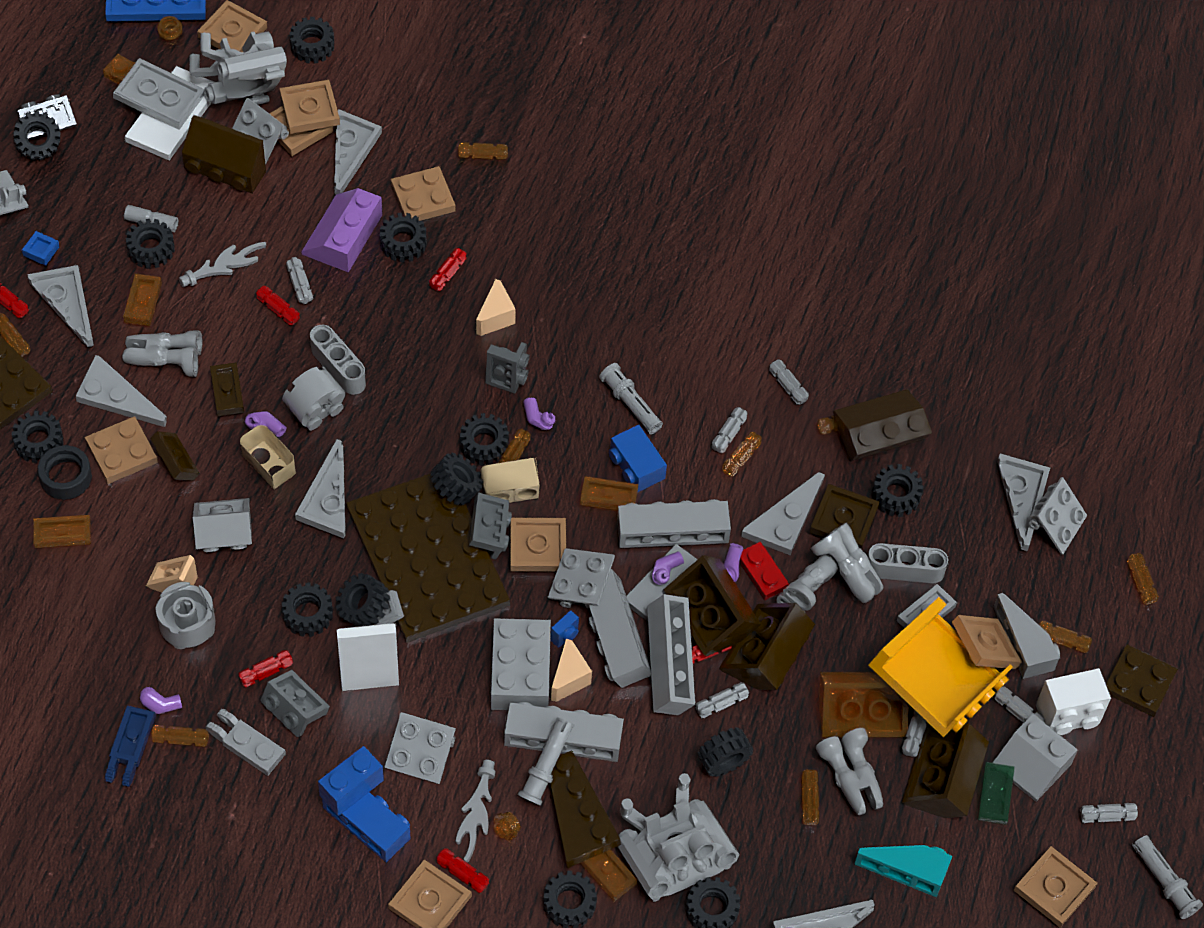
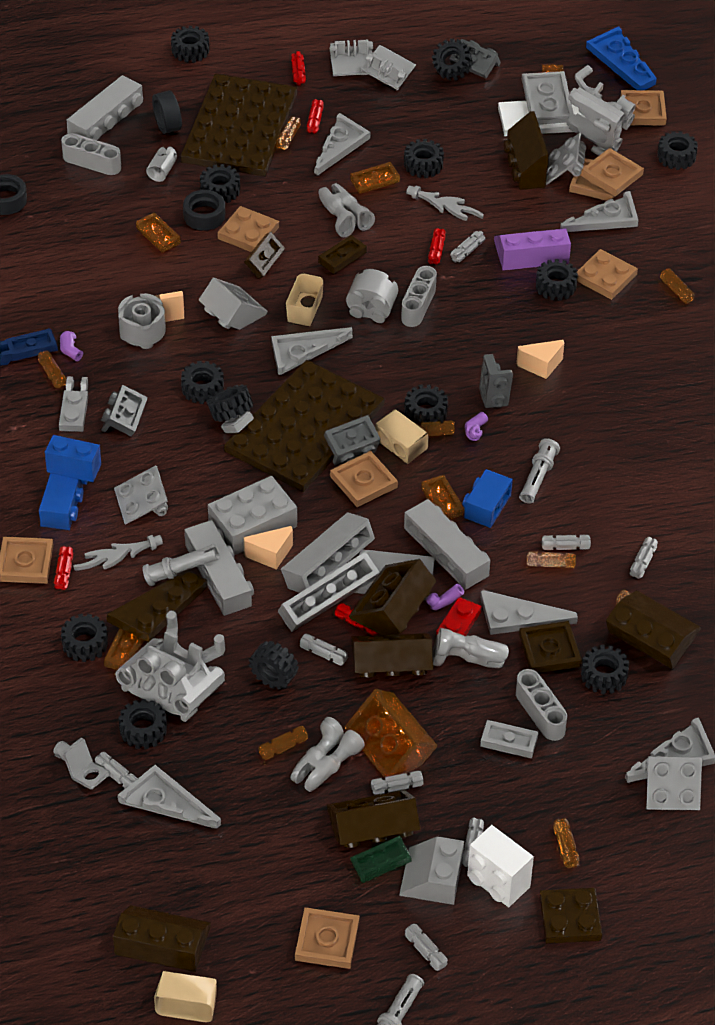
camera: 60 degrees right, 10 degrees down
blue plate [22,231,59,266] -> none
light grey wing [76,355,167,427] -> none
light grey piece [124,205,178,232] -> none
clear orange plate [157,16,183,40] -> none
red axle [238,650,293,687] -> none
medium lavender arm [245,412,286,437] -> none
white tile [337,623,399,691] -> none
red axle [429,248,466,291] -> none
black tyre [430,453,483,505] -> none
clear orange plate [494,812,520,841] -> none
light grey hinge [548,548,615,608] -> none
blue plate [551,611,579,648] -> none
medium lavender arm [651,551,684,585] -> none
light grey piece [810,522,883,603] -> none
teal slope [855,845,952,897] -> none
light orange panel [869,597,1013,737] -> none
medium nougat plate [952,615,1022,669] -> none
light grey slope [994,593,1060,679] -> none
clear orange axle [1128,553,1159,605] -> none

